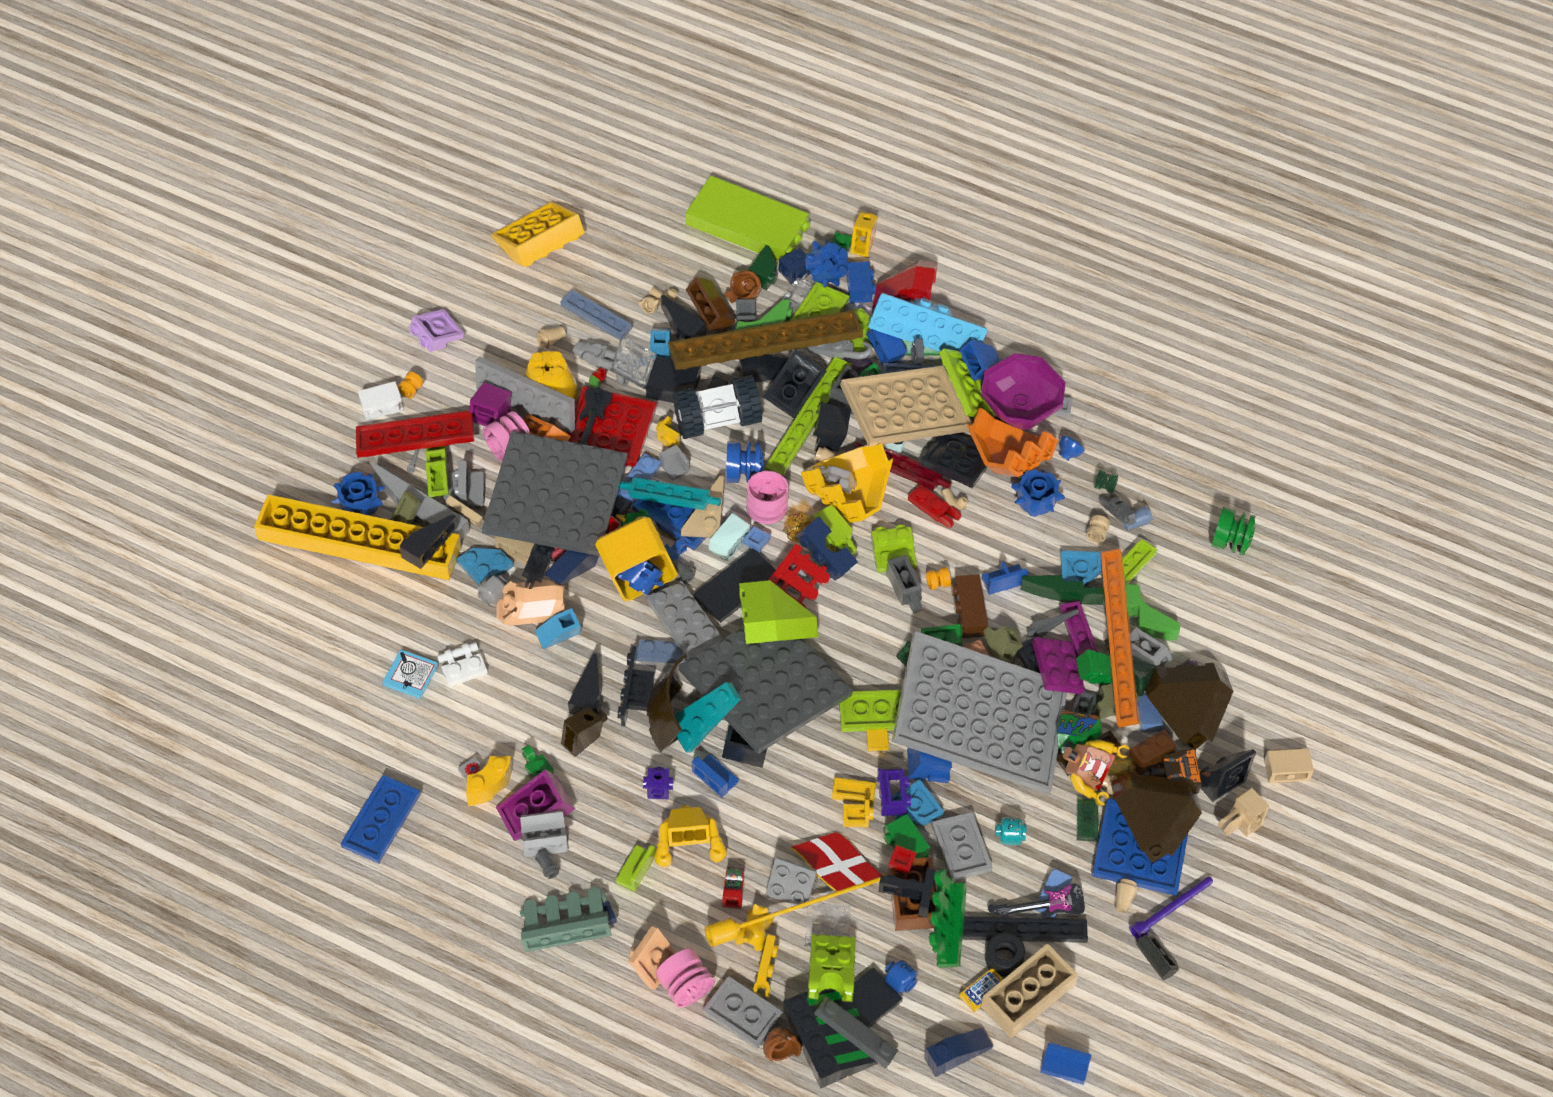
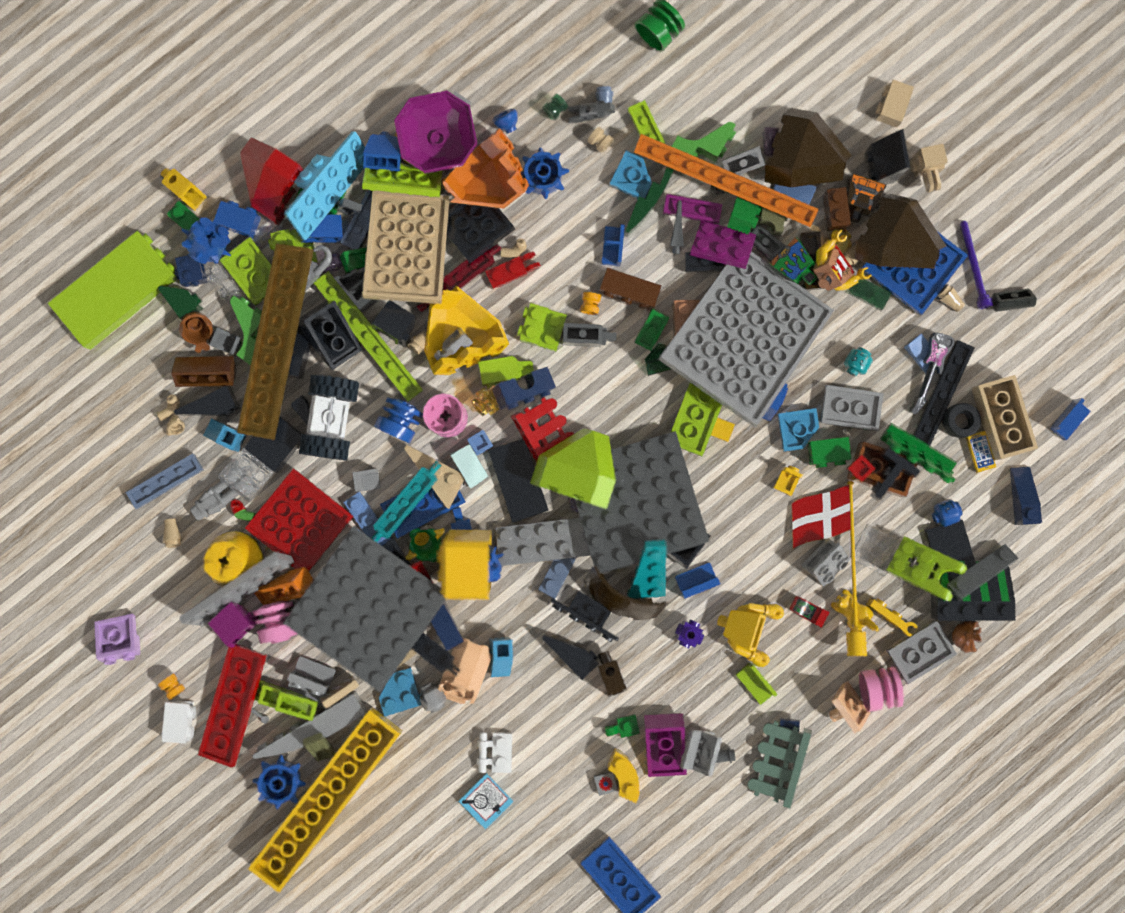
camera: 70 degrees left, 30 degrees up
black slope [400,514,458,569] -> none
yellow slope [491,201,584,267] -> none
black piece [577,387,612,445] -> none
yellow bracket [656,416,680,447] -> none
dark grey pin [672,559,695,582] -> none
yellow tile [832,777,876,805] -> none
dark purple window [877,768,911,816] -> none
olive brick [983,626,1023,664] -> none
clear green slope [1133,660,1156,697] -> none

